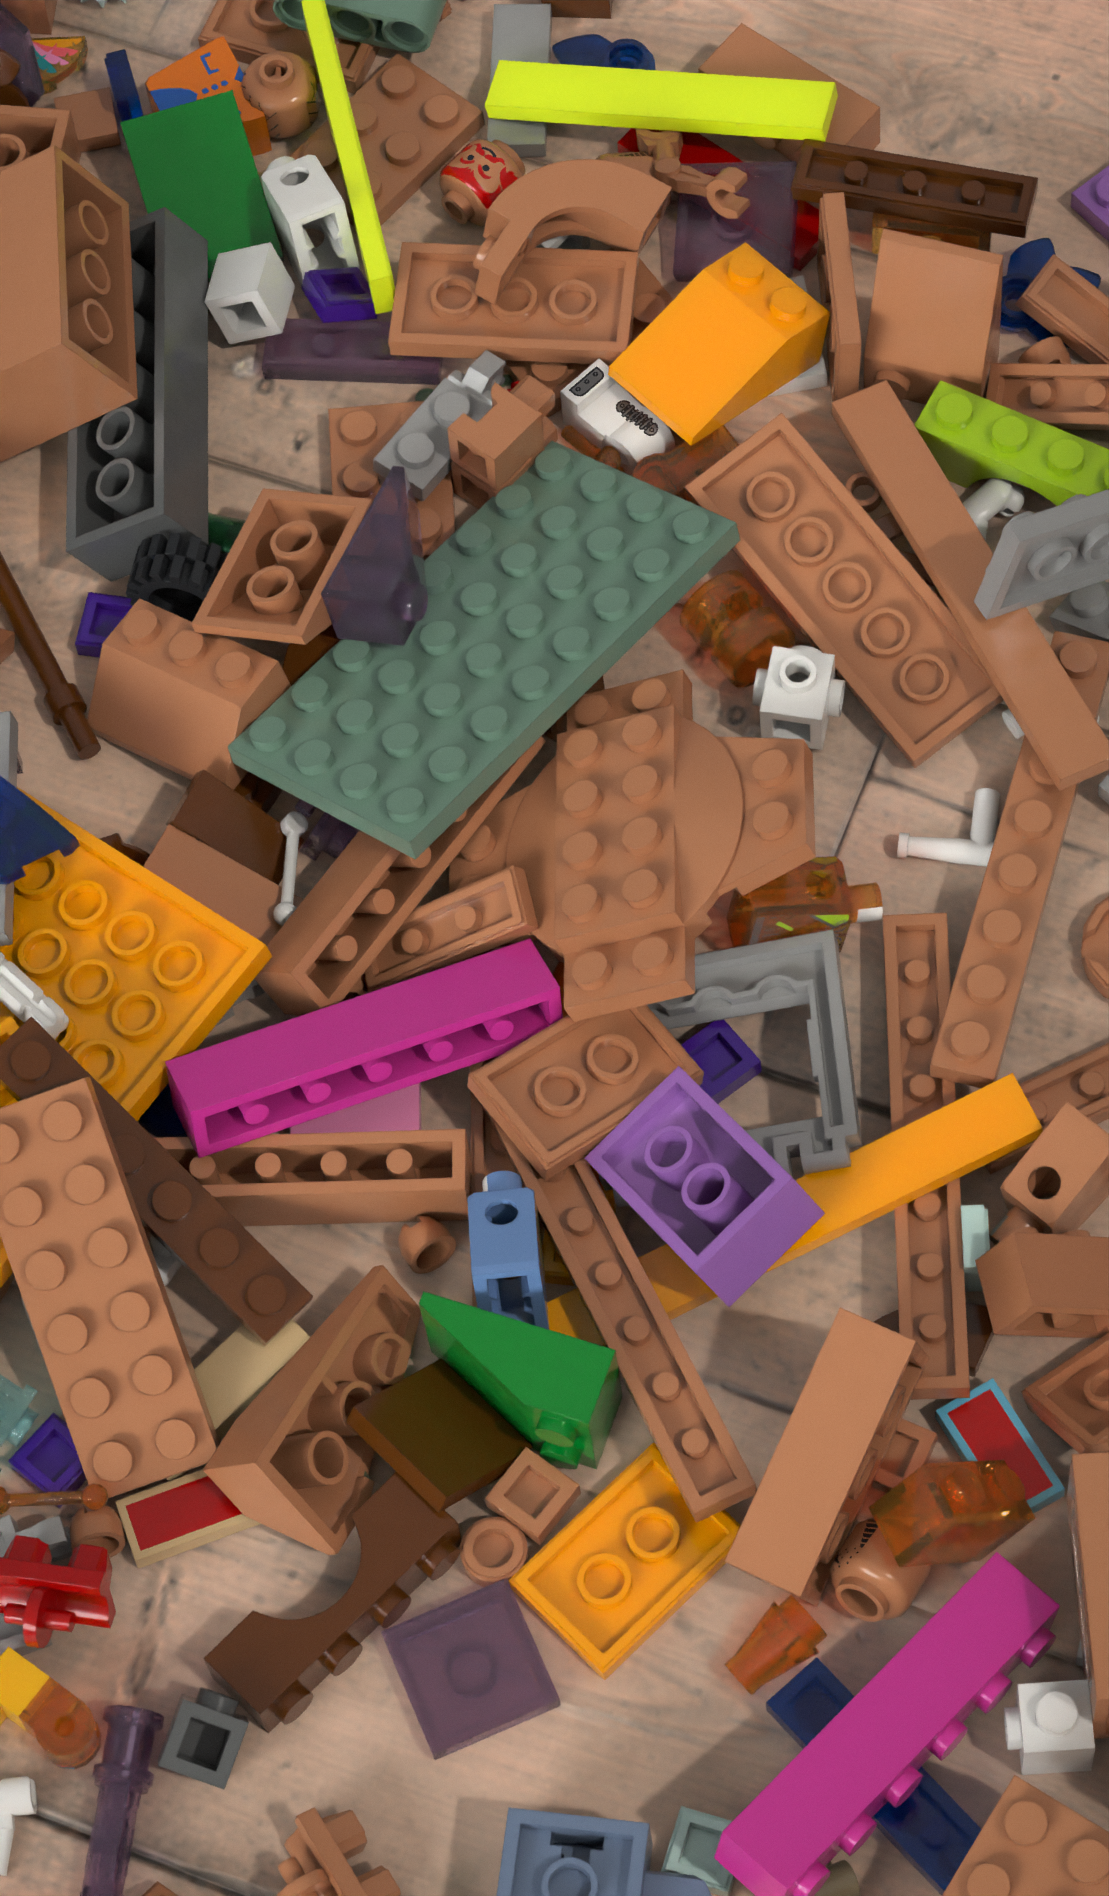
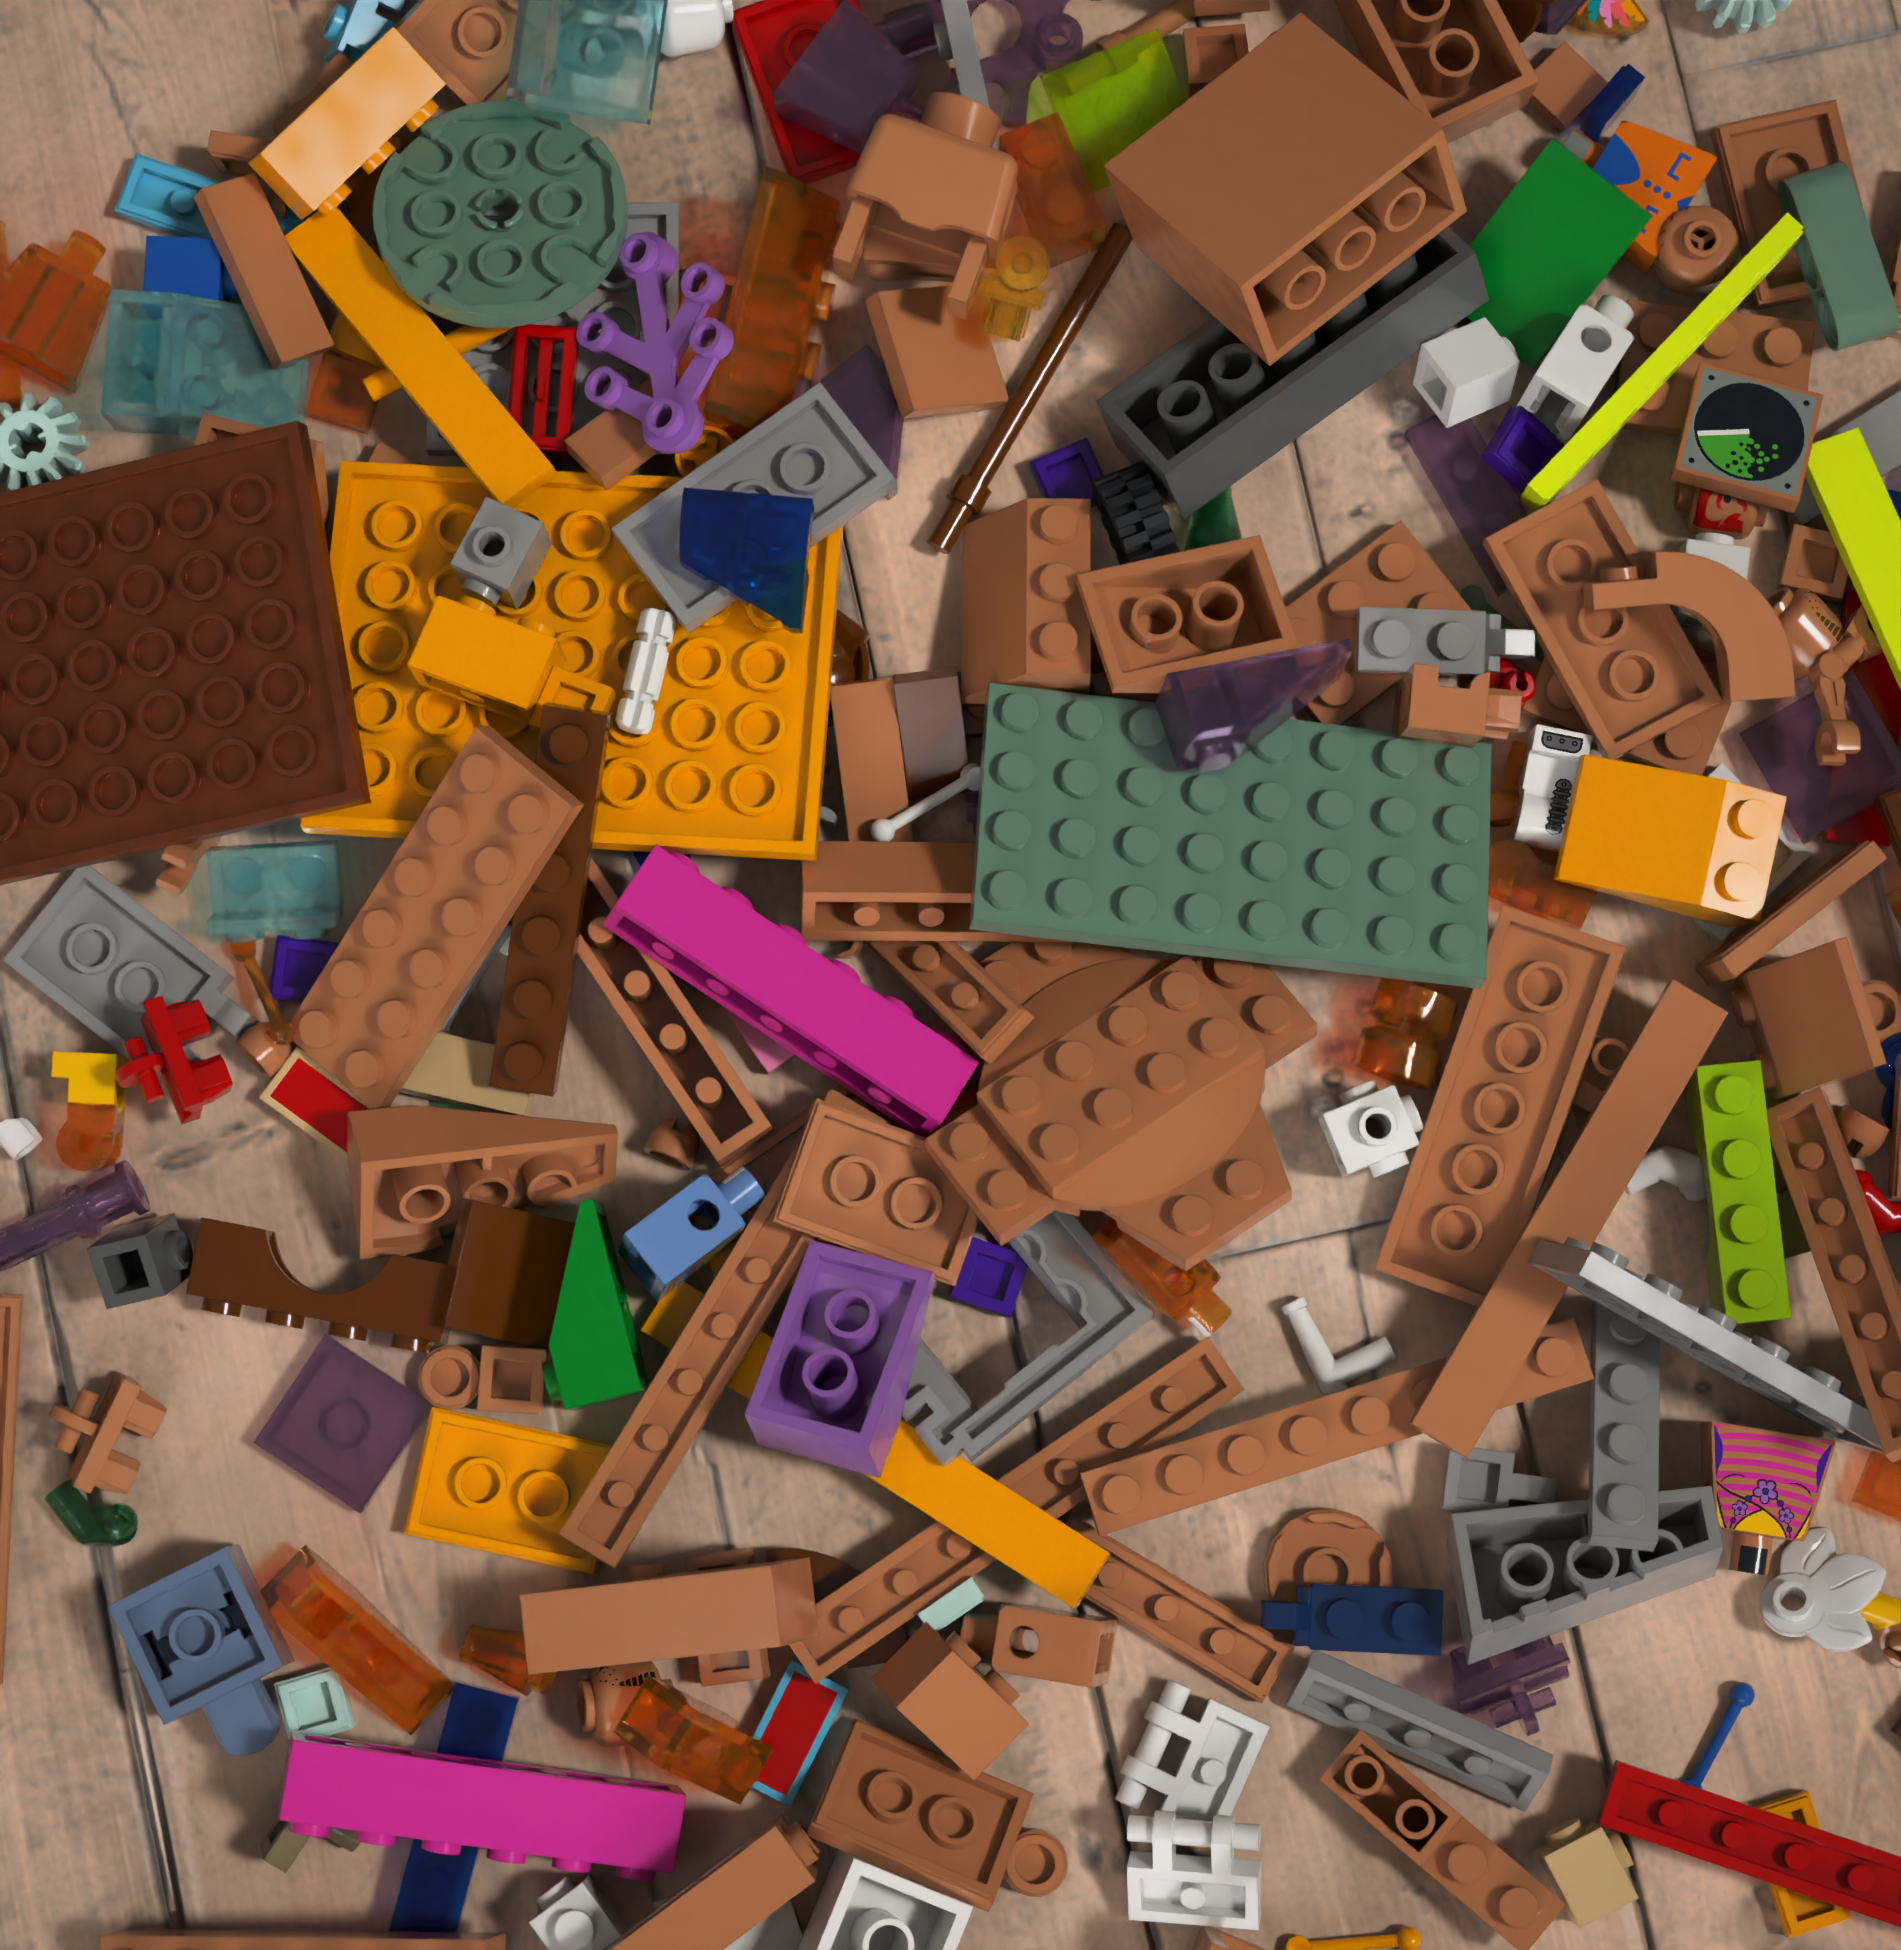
camera: 50 degrees right, 20 degrees up
none -> clear orange slope [260,1544,456,1735]
none -> tile [1670,362,1823,513]
none -> nougat plate [1776,524,1848,604]

